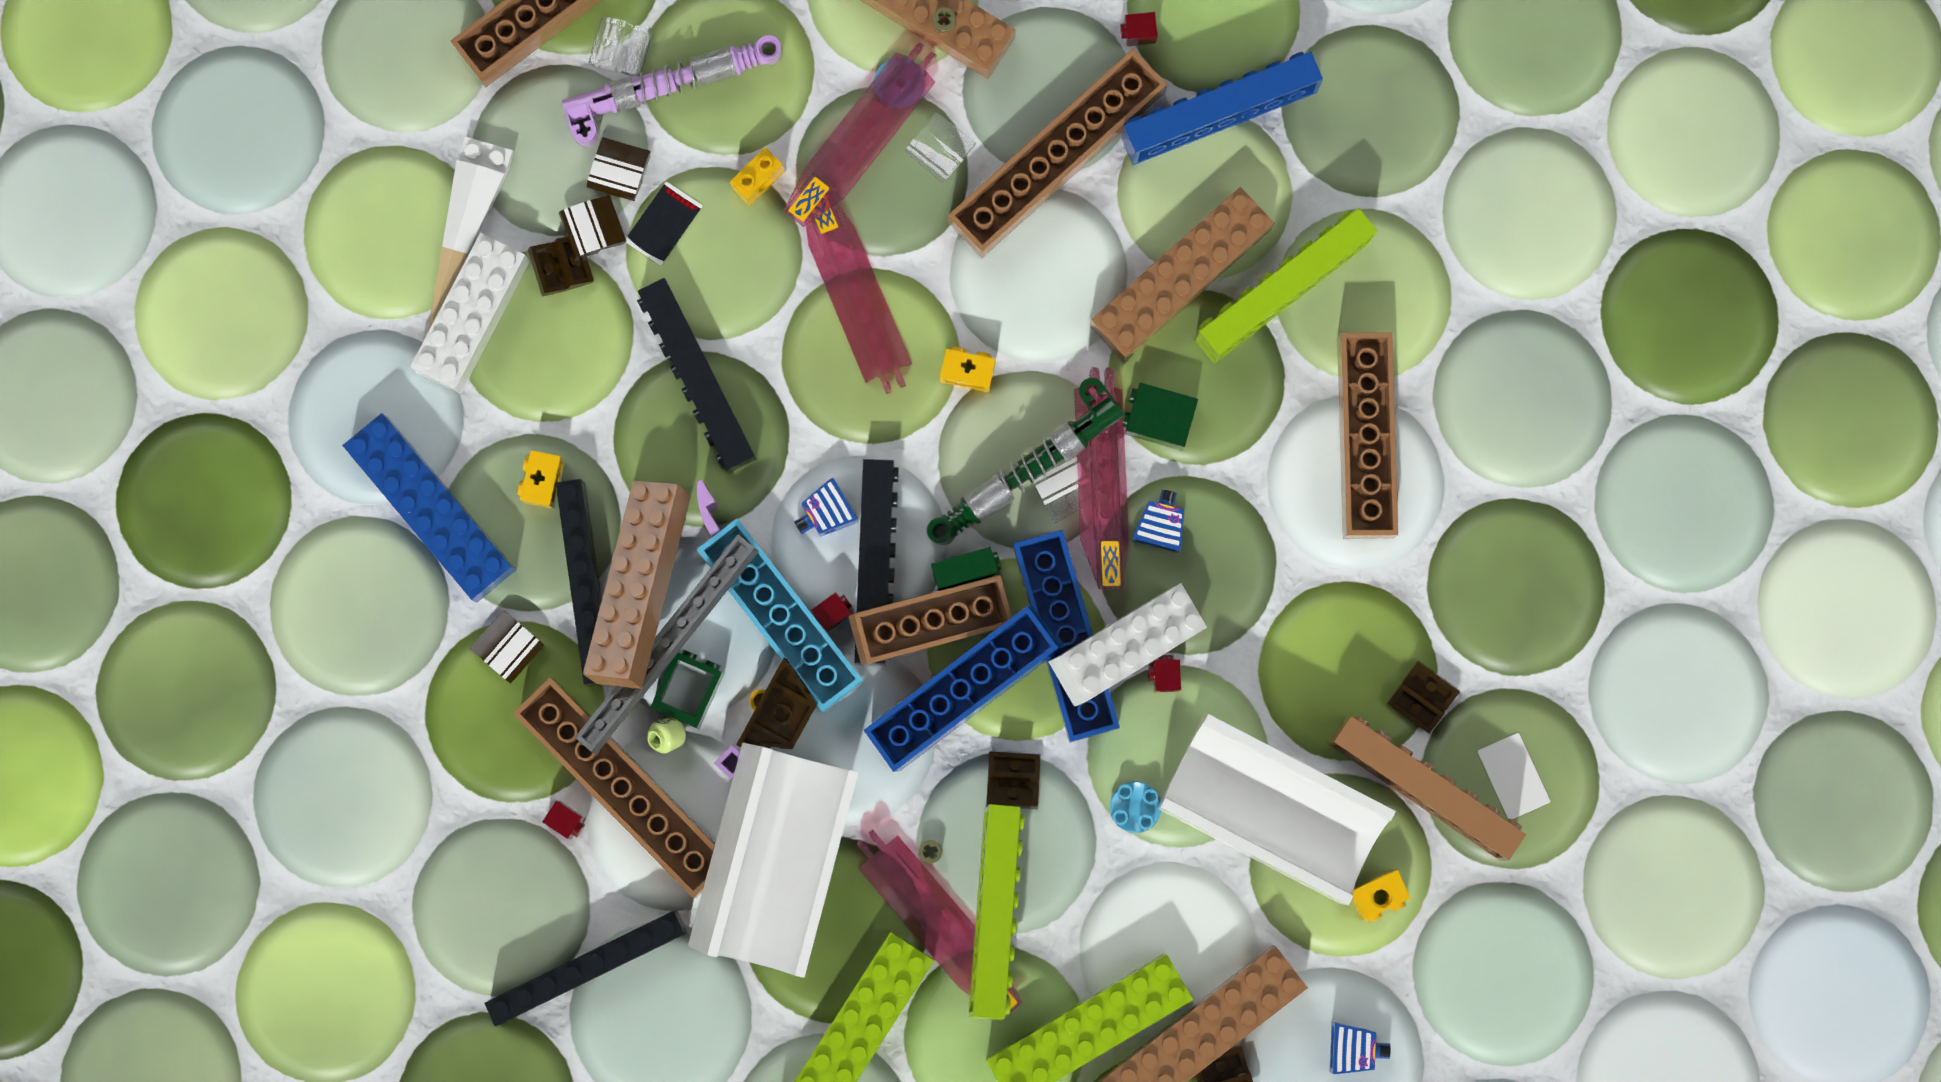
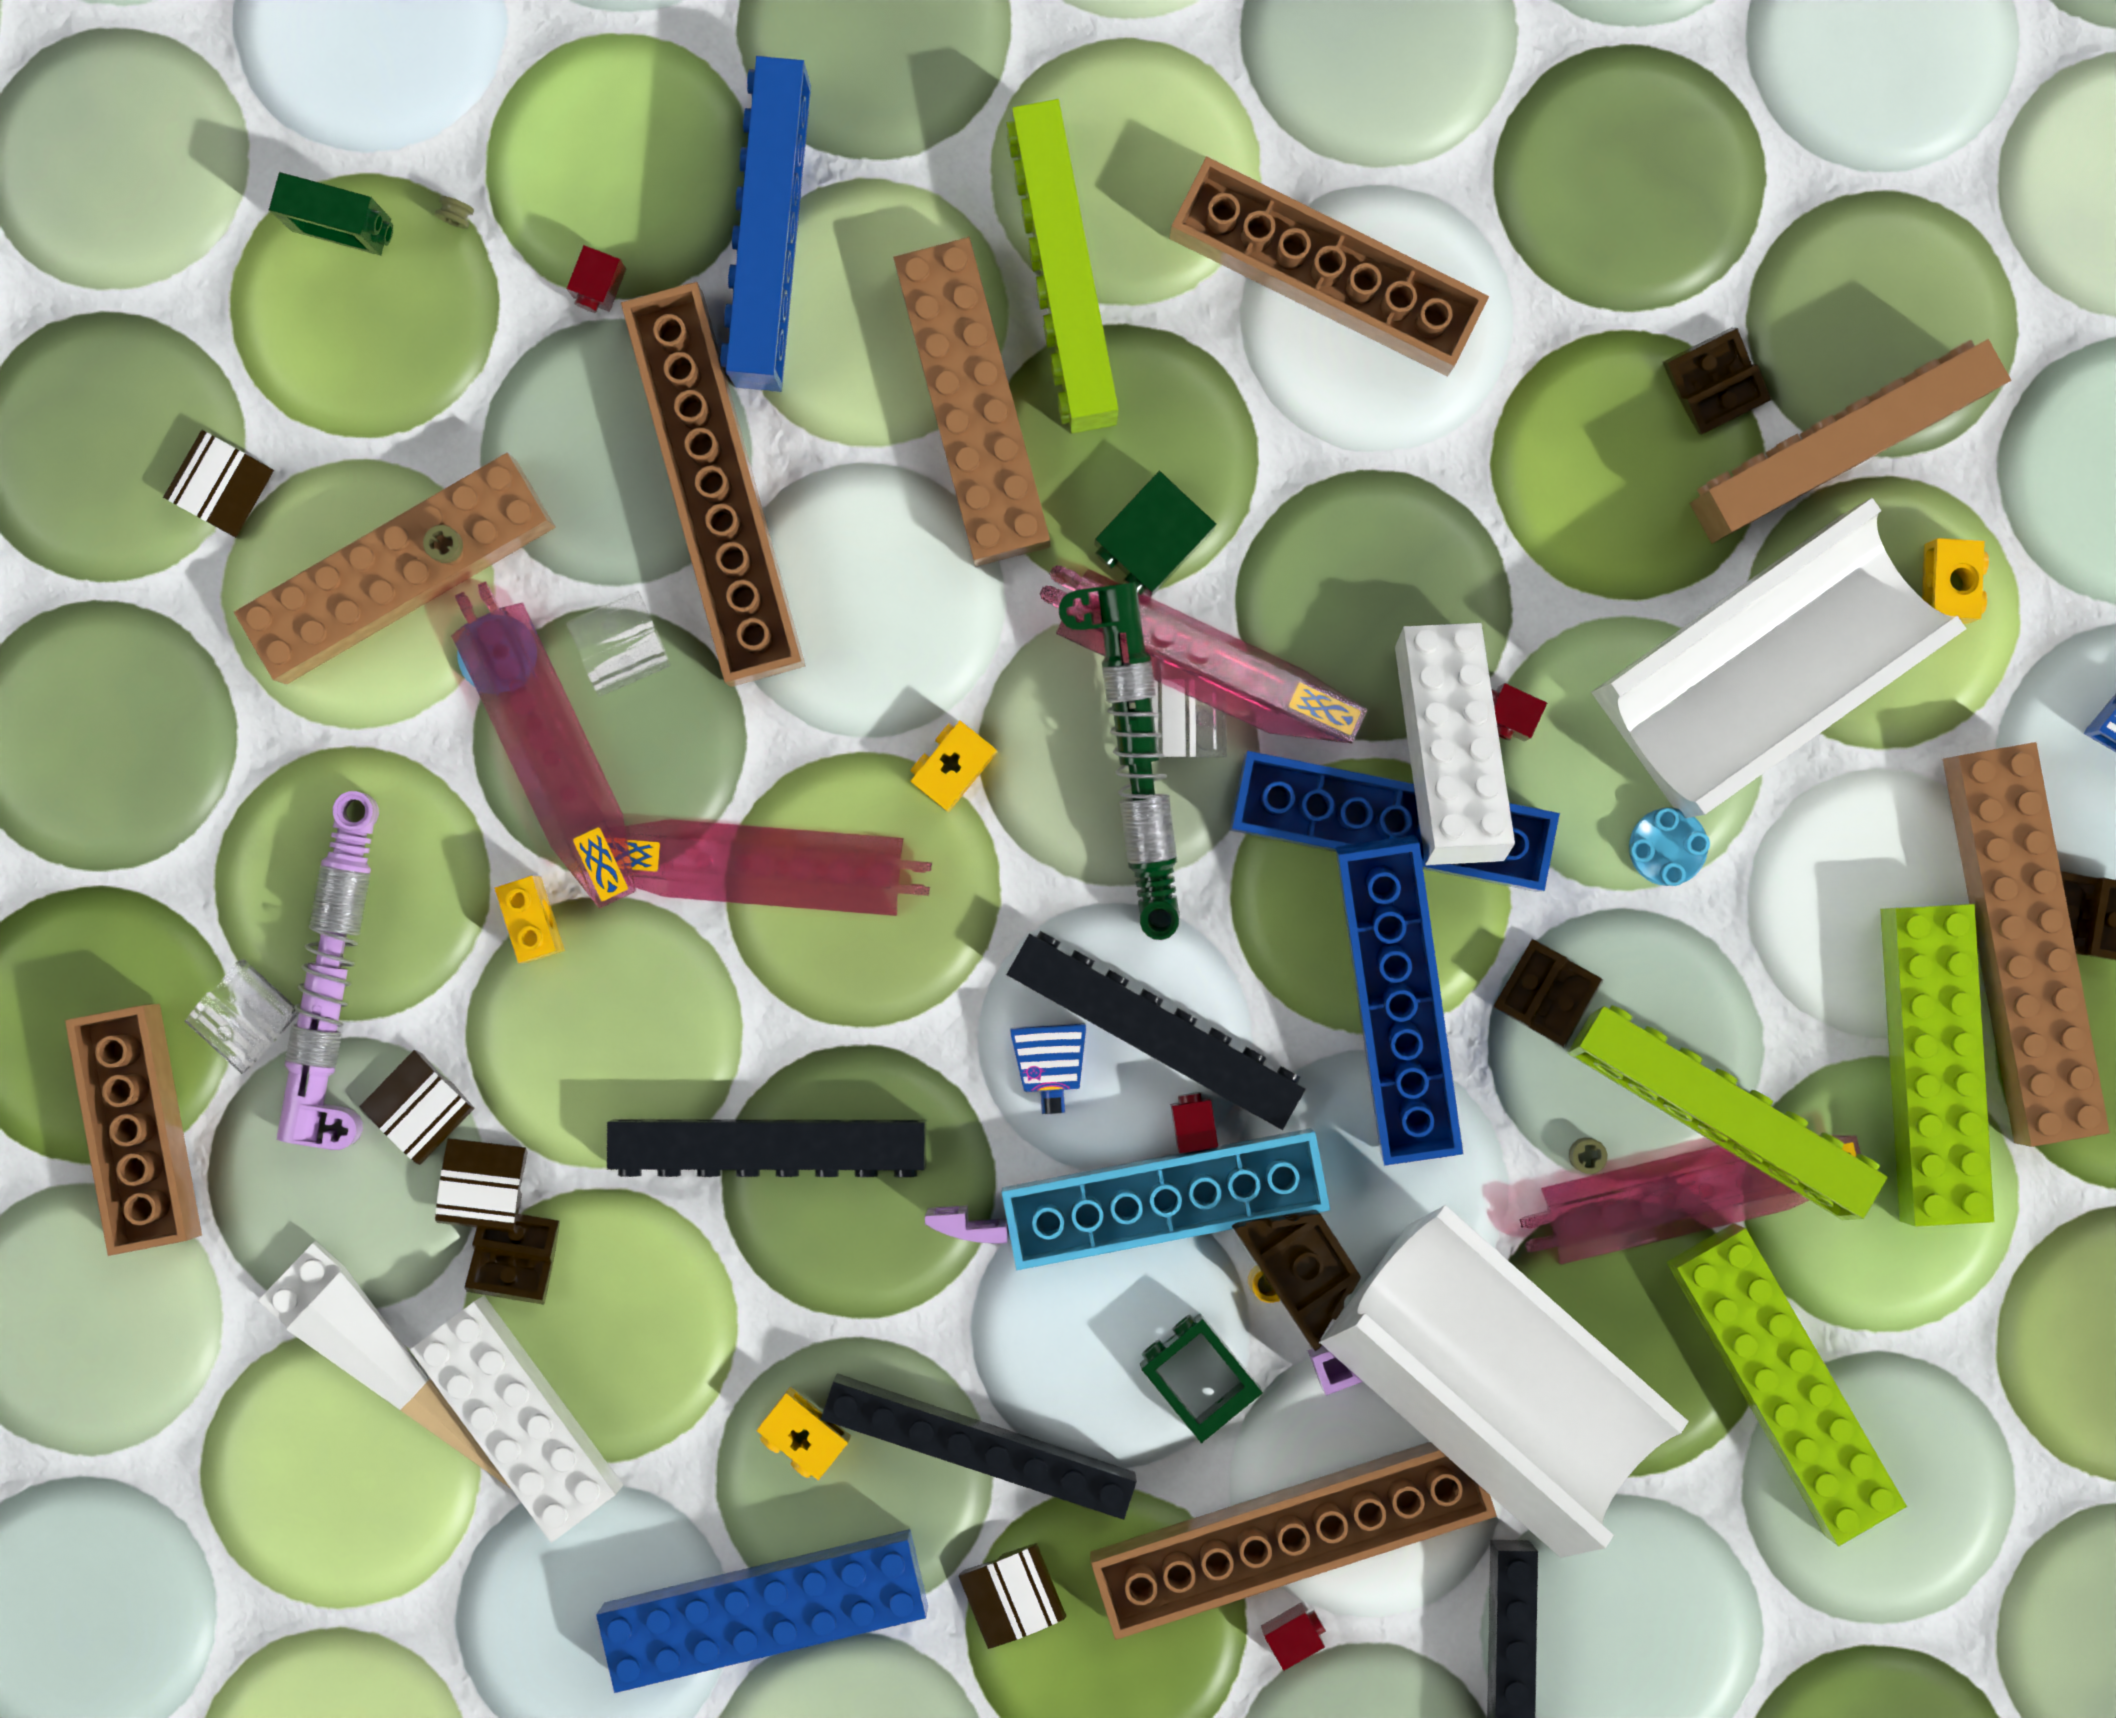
camera: 65 degrees left, 5 degrees up
dark grey plate [575,535,759,754] -> none
medium nougat brick [583,481,691,689] -> none
black sticker [626,182,702,265] -> none
yellowish green head [647,716,686,753] -> none
medium nougat brick [848,575,1012,666] -> none
dark green brick [931,546,1001,591] -> none
blue torso [1132,490,1184,553] -> none
white sticker [1478,733,1550,819] -> none

